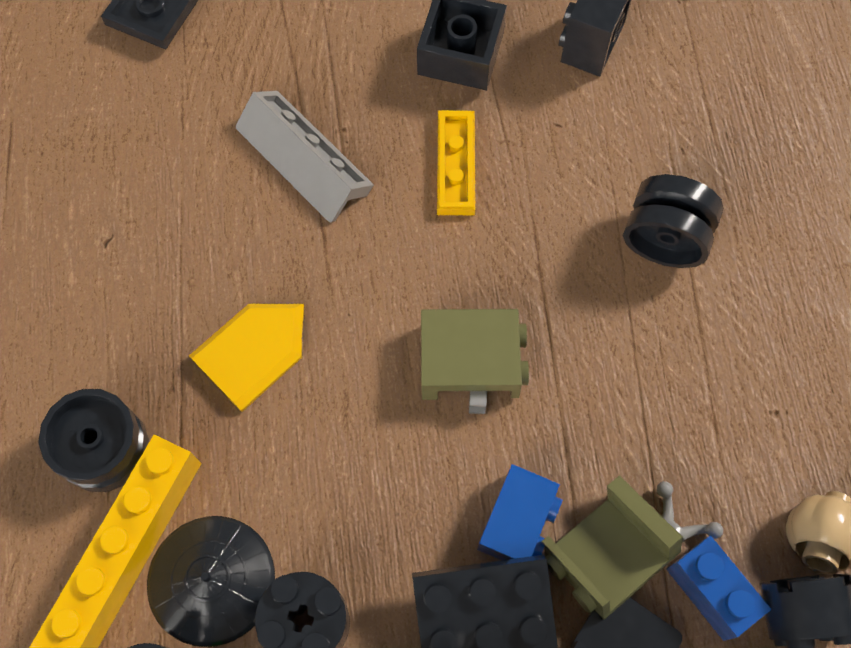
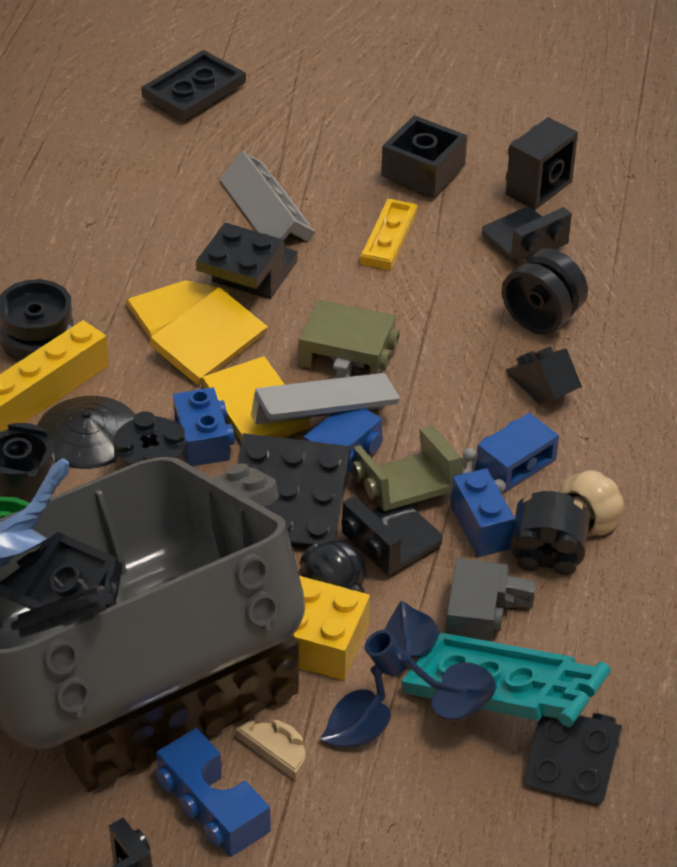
camera: 15 degrees right, 25 degrees down
none -> yellow tile [149,287,268,386]
none -> blue brick [173,387,235,466]
none -> black bracket [196,223,298,299]
none -> yellow tile [202,356,310,442]
none -> light grey panel [251,373,400,424]
none -> blue brick [476,412,559,493]
none -> black bracket [482,207,572,266]
none -> black slope [506,346,582,403]

